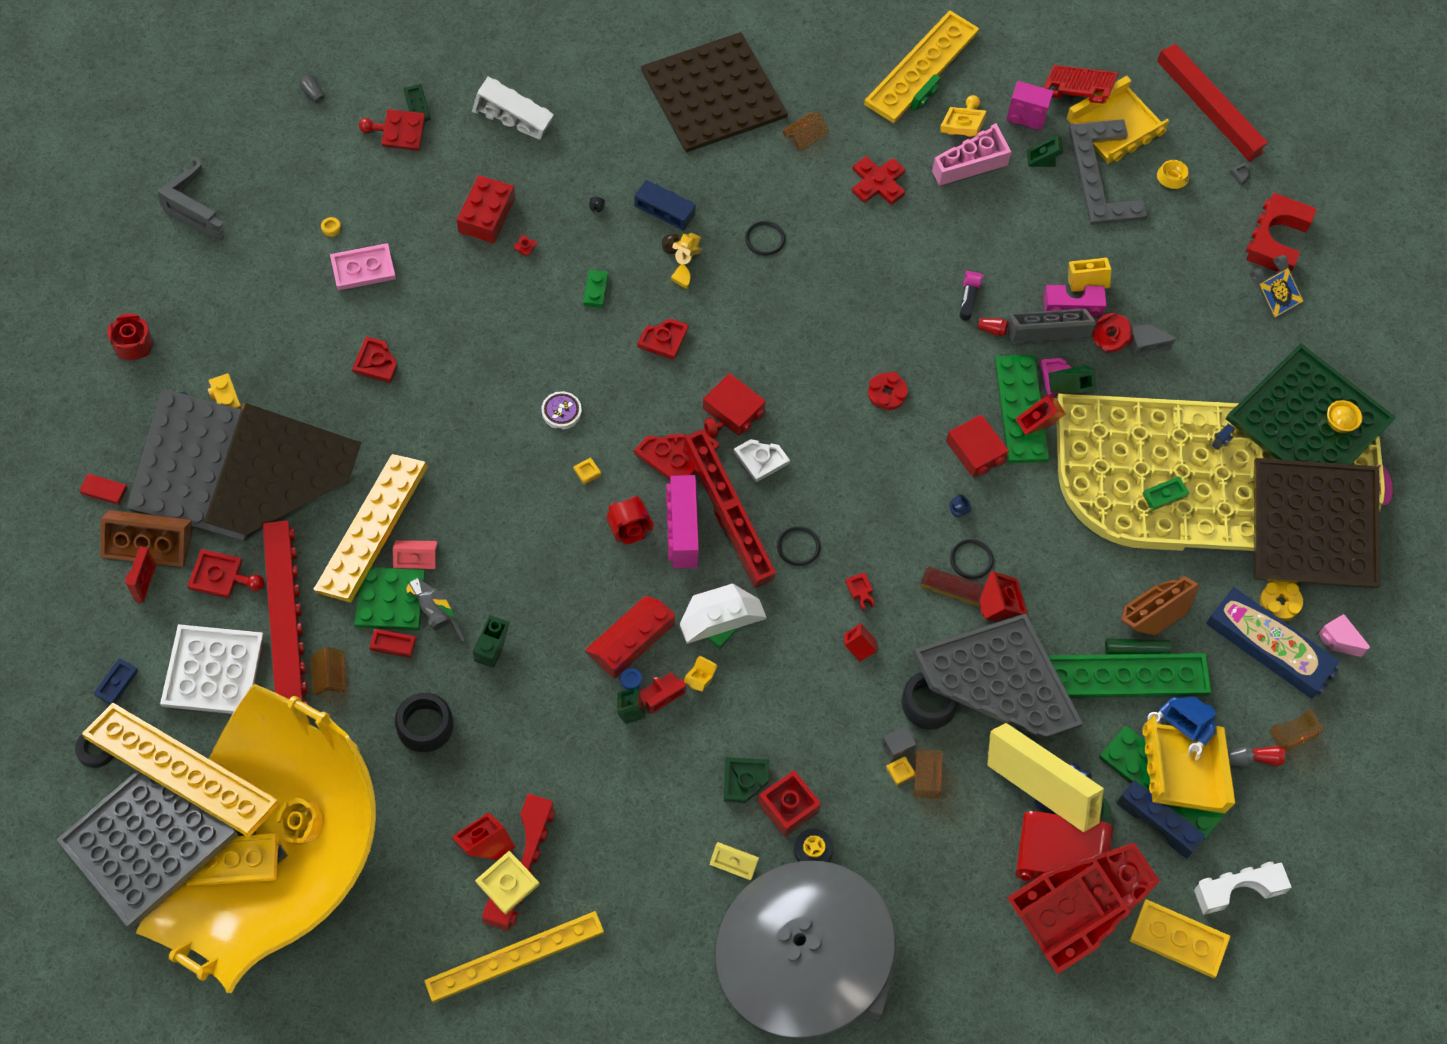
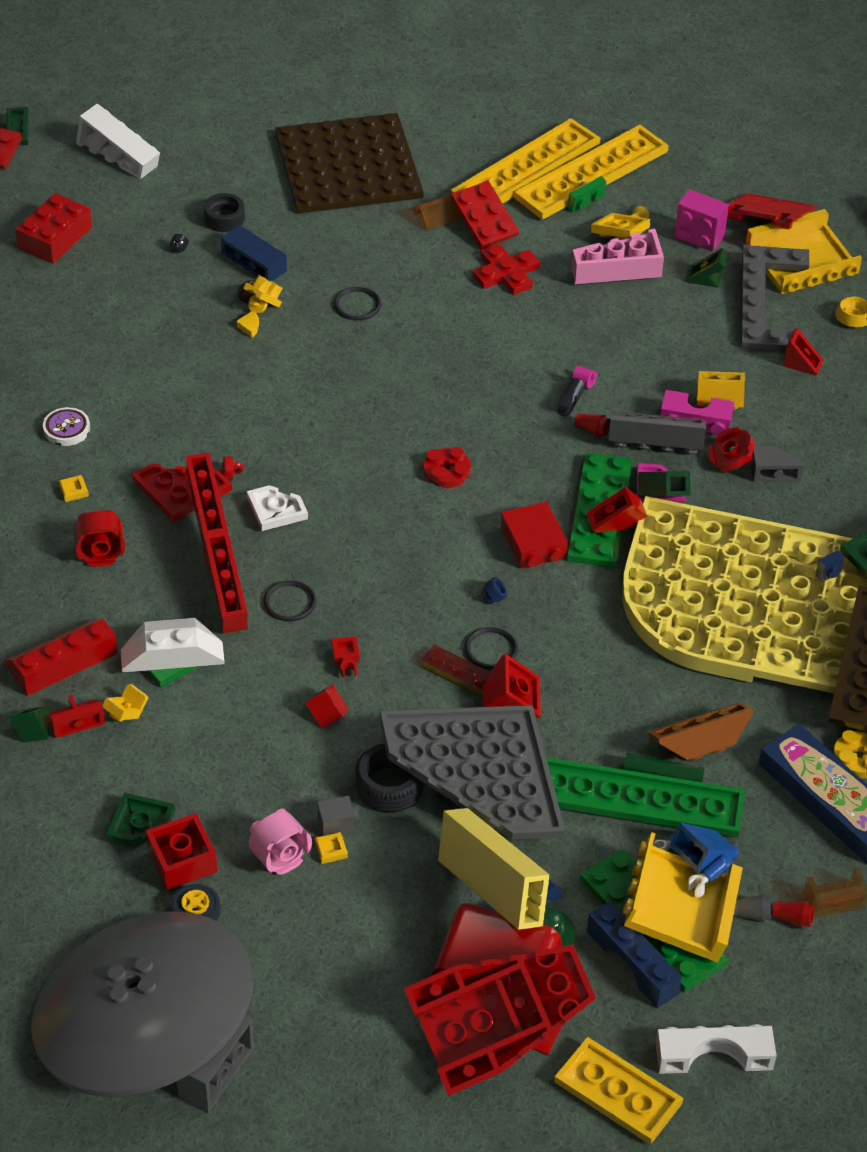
camera: 15 degrees right, 15 degrees down
red plate [514,235,537,255] -> none
green plate [583,269,608,308] -> none
blue tile [621,668,642,690] -> none
red plate [637,318,689,360] -> none
dark pink brick [666,475,699,568] -> none
red brick [703,373,766,436] -> none
light yellow plate [709,842,759,880] -> none
clear orange panel [912,749,943,799] -> none
green plate [1142,477,1189,511] -> none
none -> black tyre [204,193,245,232]
none -> bright pink brick [249,809,312,874]
none -> yellow plate [450,118,600,203]
none -> red plate [450,180,520,249]
none -> red slope [783,328,824,376]

